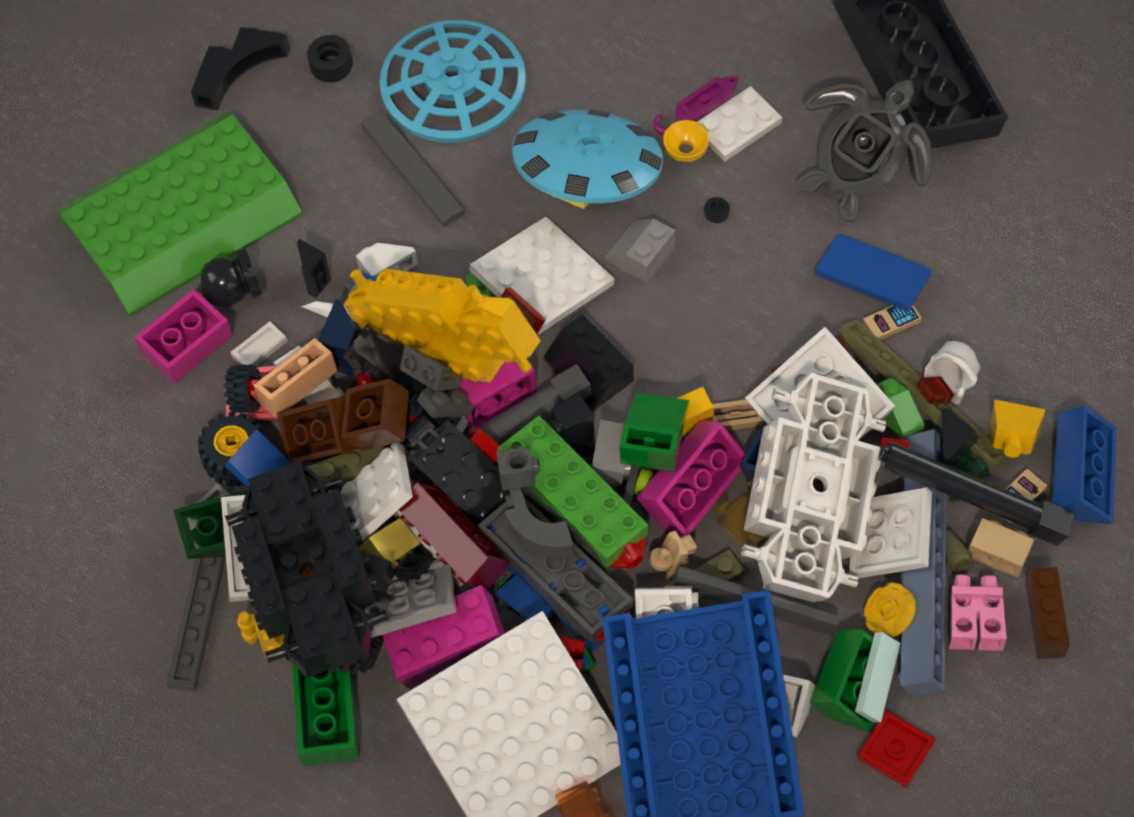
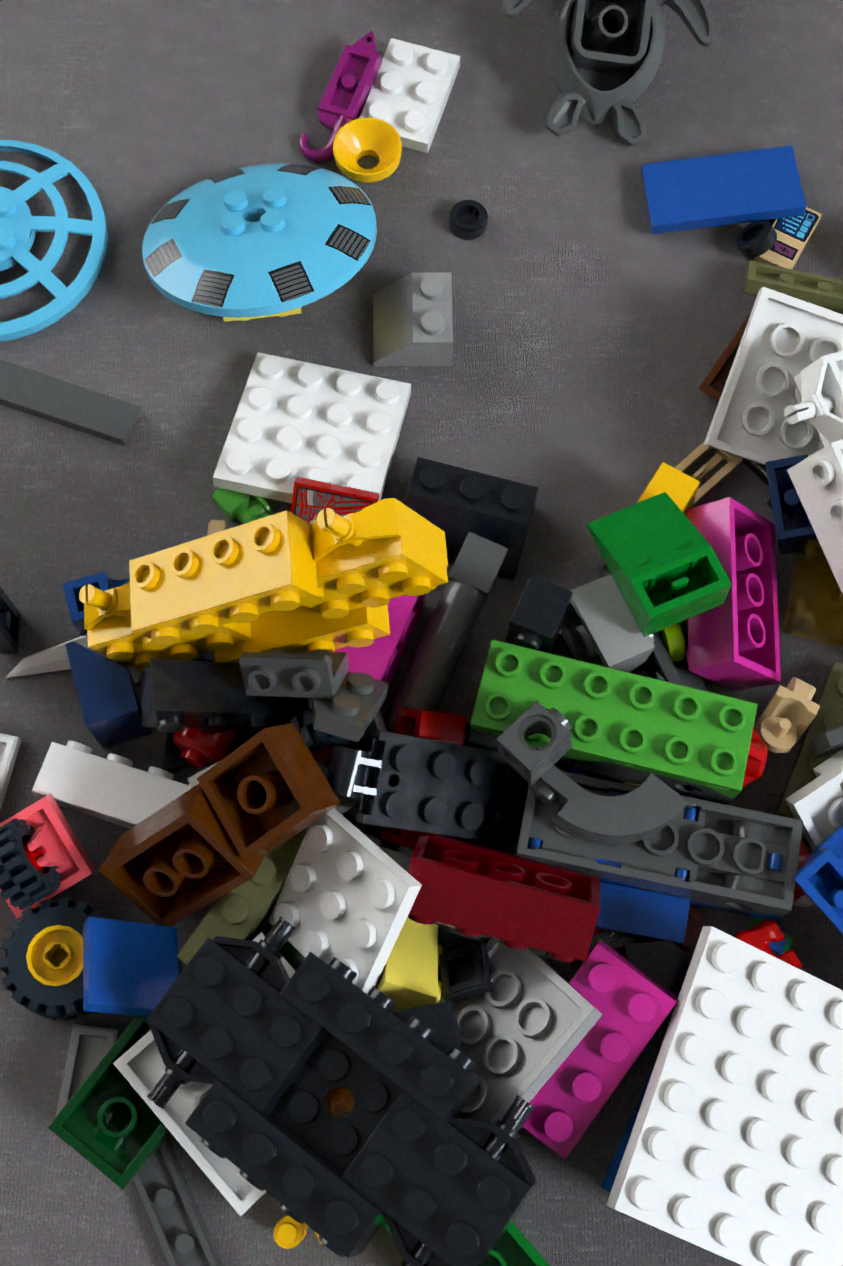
camera: 40 degrees left, 10 degrees up
light nougat brick [254,338,337,419] -> none
white slope [356,243,418,277] -> none
none -> black tile [736,220,777,258]

